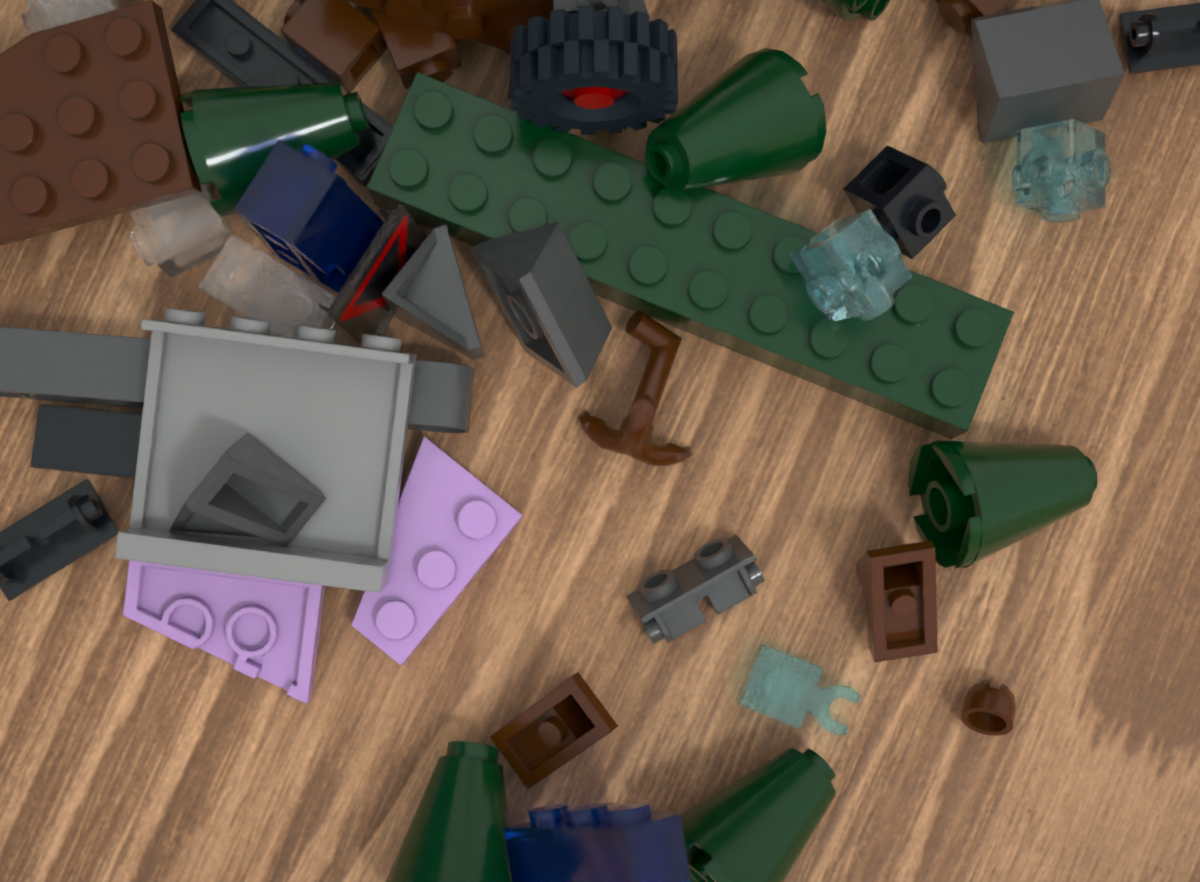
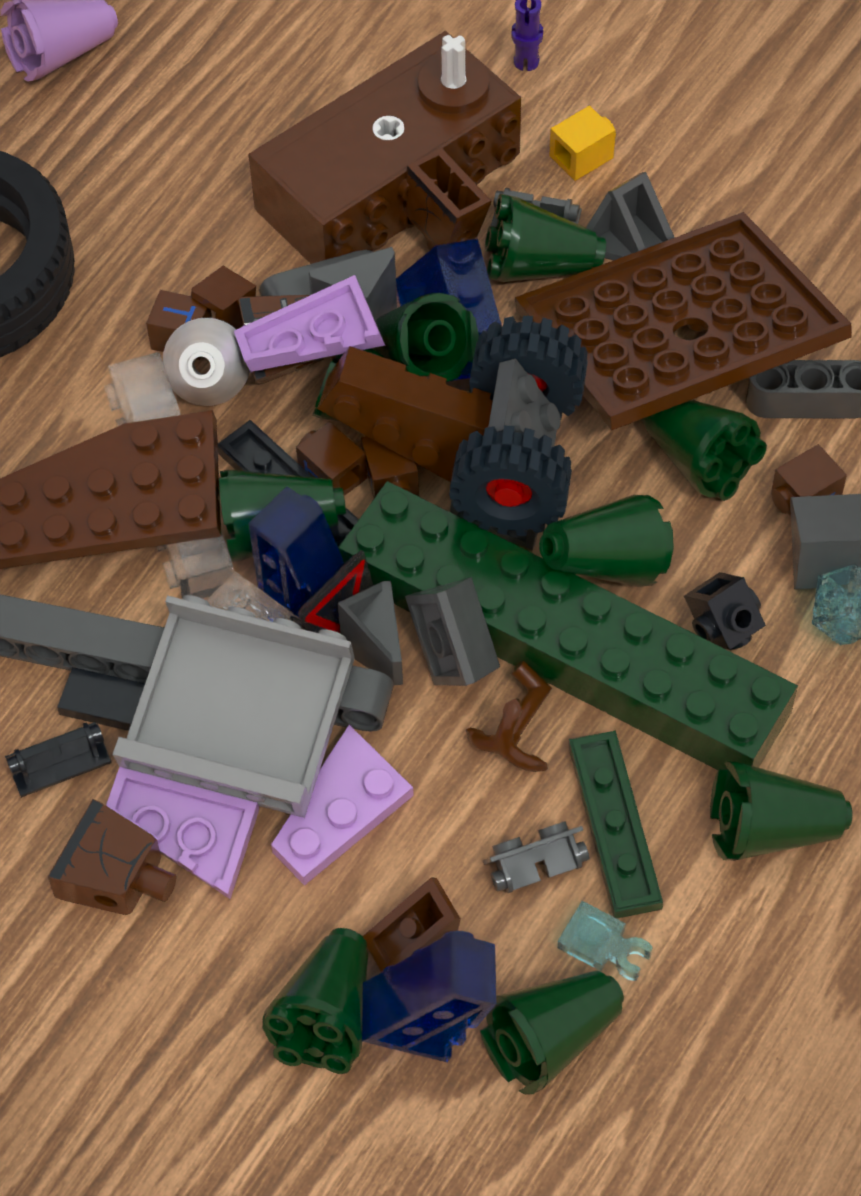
camera: 15 degrees right, 25 degrees down
dark grey slope [169,432,326,547] -> none
clear light blue brick [789,209,912,322] -> none
reddish brown slope [856,541,938,662] -> none
reddish brown hinge [961,680,1016,736] -> none
none -> reddish brown torso [48,799,177,915]
none -> dark green tile [568,730,663,919]

